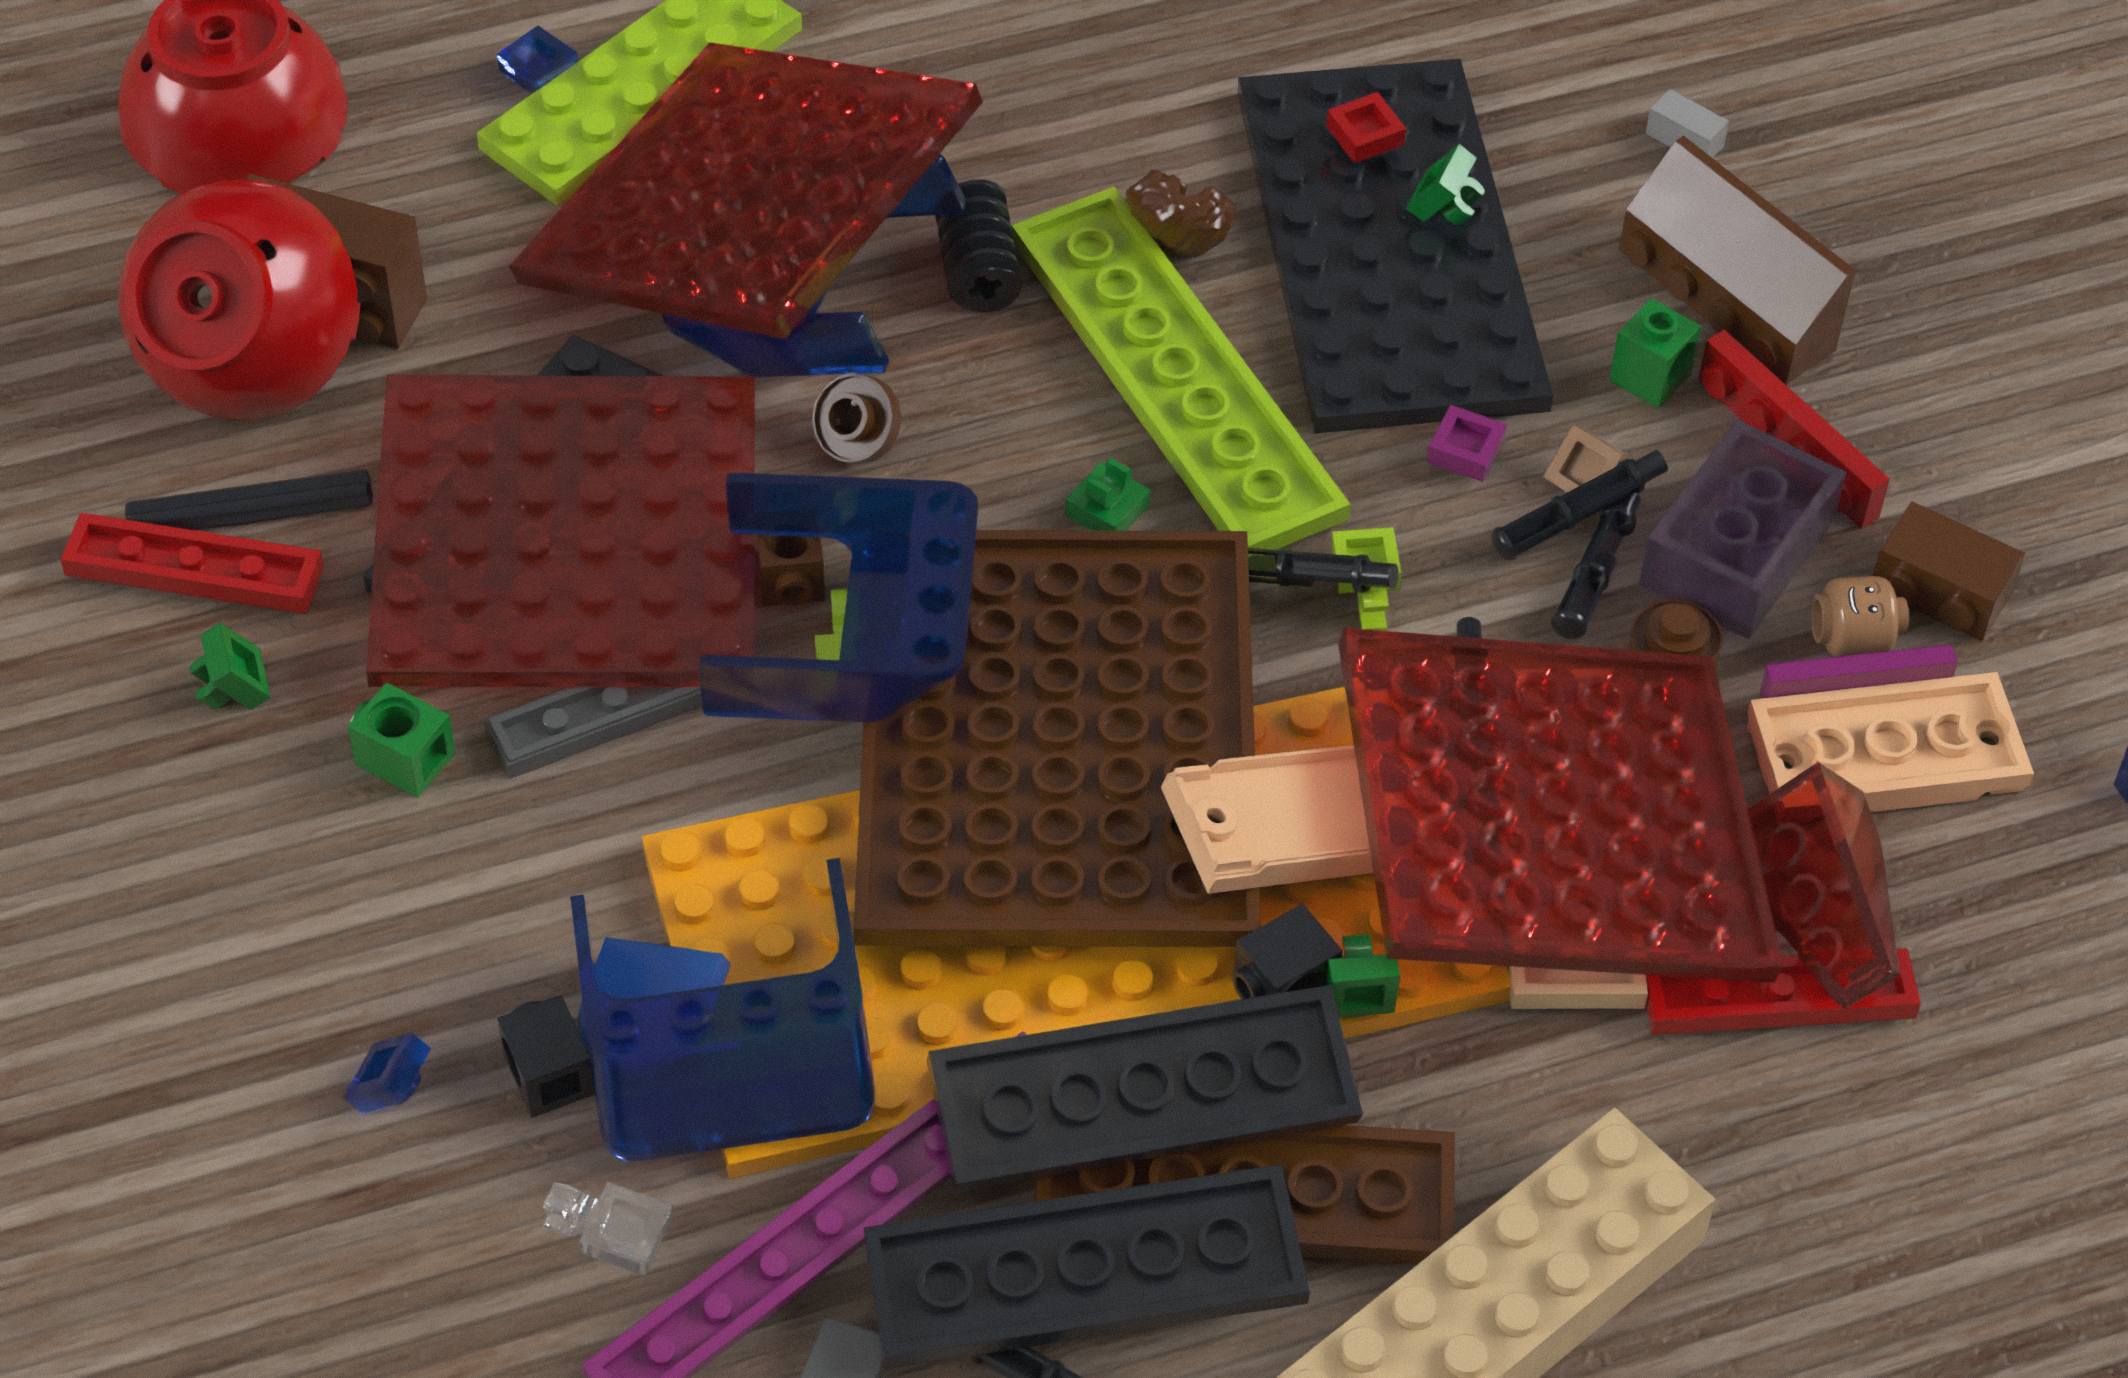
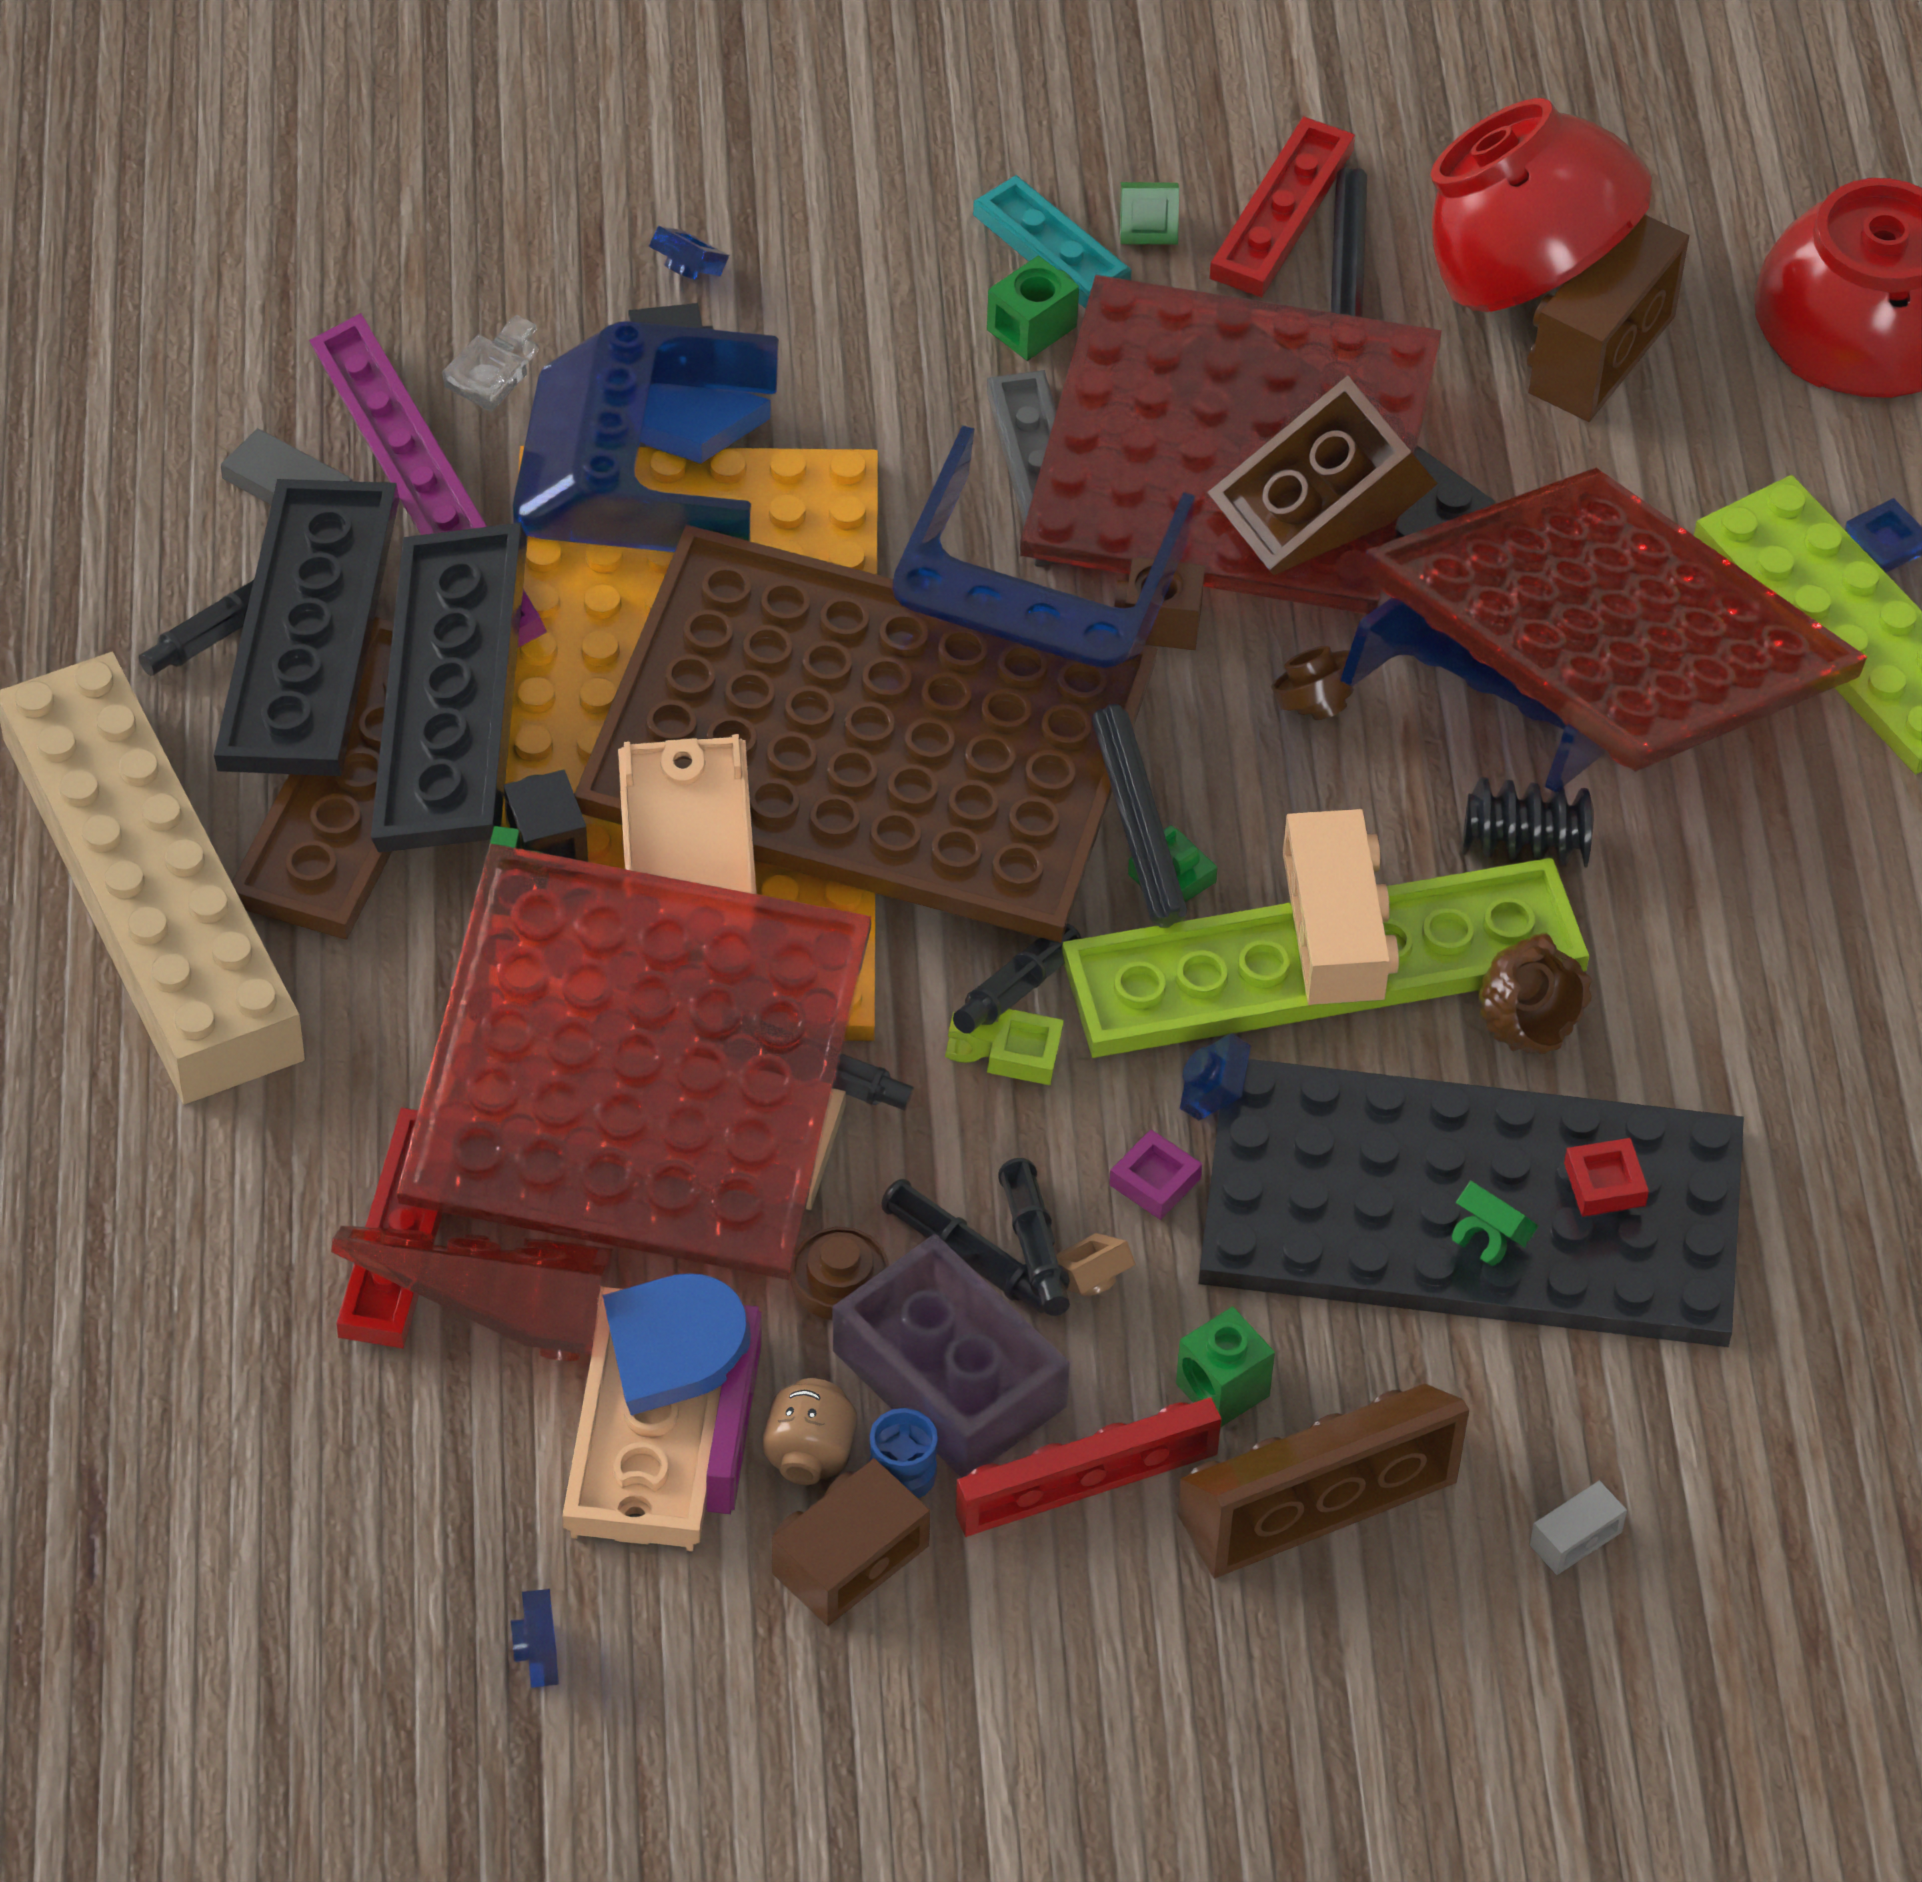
camera: 105 degrees right, 0 degrees up
none -> blue tile [602,1274,751,1416]
none -> blue wheel [869,1408,938,1499]
none -> teal tile [973,175,1132,311]
none -> black axle [1092,704,1187,928]
none -> clear blue plate [1179,1033,1251,1121]
none -> reddish brown slope [1207,375,1438,575]
none -> light nougat brick [1283,809,1399,1005]

